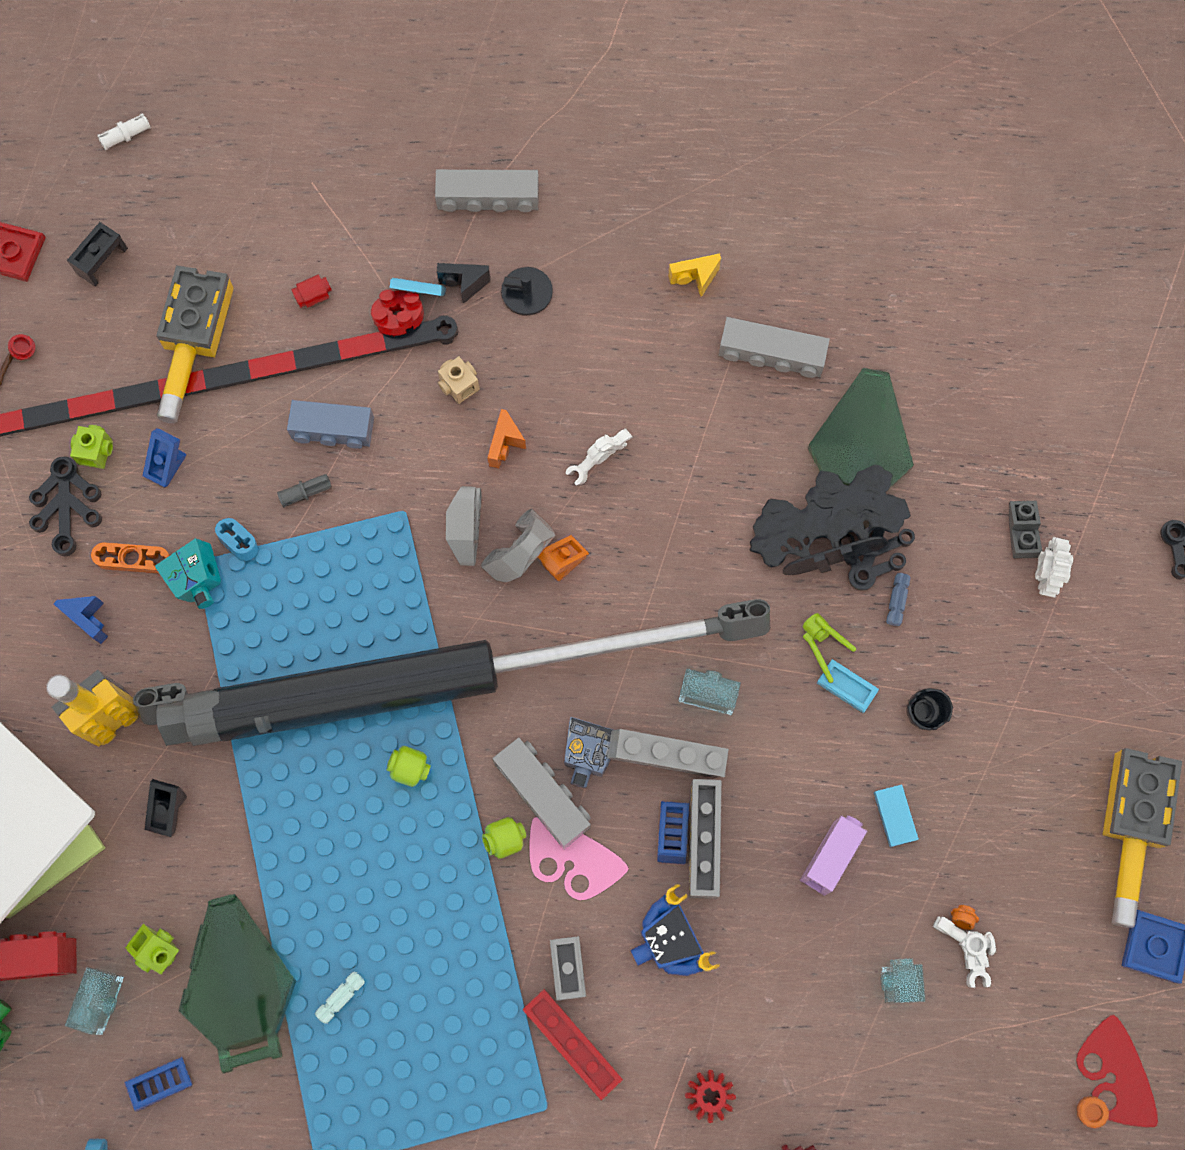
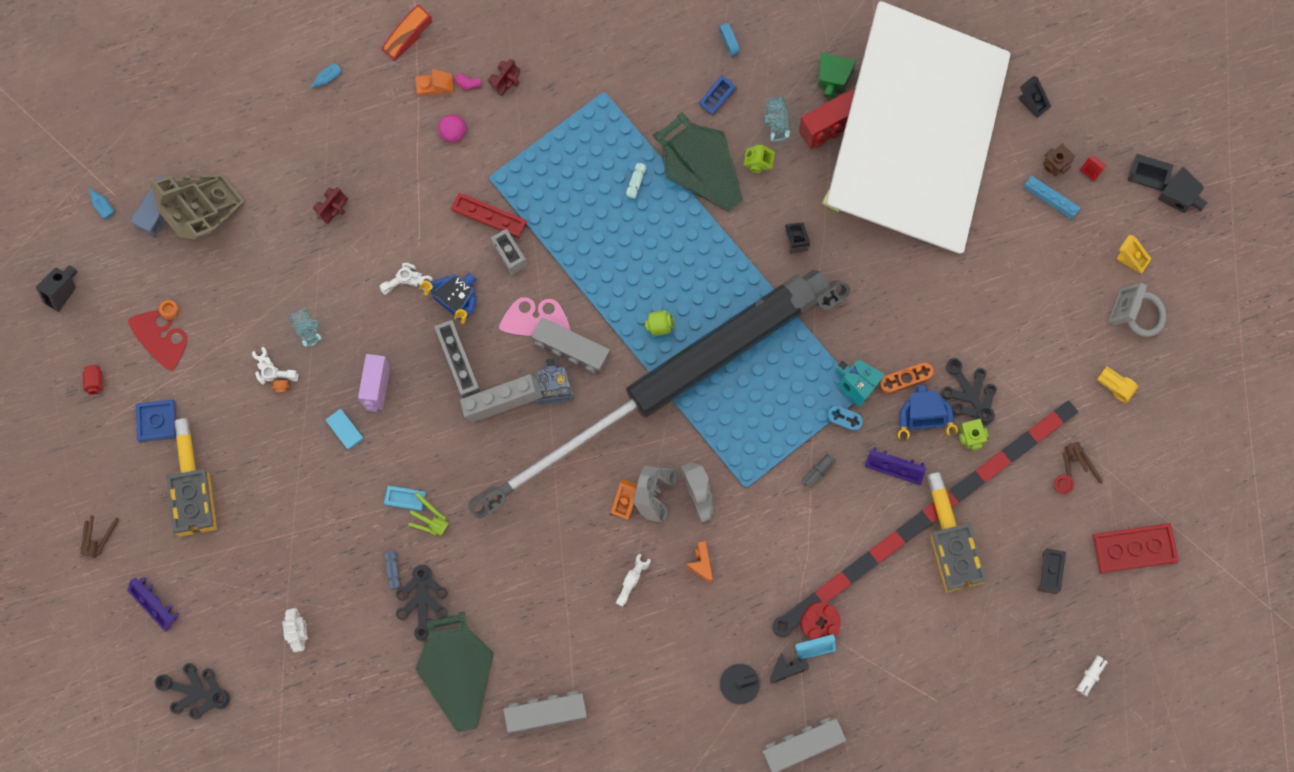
camera: 160 degrees right, 0 degrees up
yellow piece [47,670,138,747] -> none
blue slope [54,596,108,644] -> none
blue slope [142,428,186,487] -> none
sand blue brick [287,400,374,449] -> none
red brick [291,274,332,308] -> none
tan brick [438,356,480,404] -> none
lime head [482,817,526,859] -> none
blue slope [657,801,689,864] -> none
yellow slope [668,253,721,297] -> none
clear light blue brick [678,669,741,715] -> none
red gear [685,1070,736,1123] -> none
black plant [750,465,911,575] -> none
black hair [906,688,953,731] -> none
dark grey slope [1009,501,1043,558] -> none
none -> white piece [379,263,433,295]
none -> dark purple plate [865,447,926,485]
none -> blue torso [898,385,958,440]

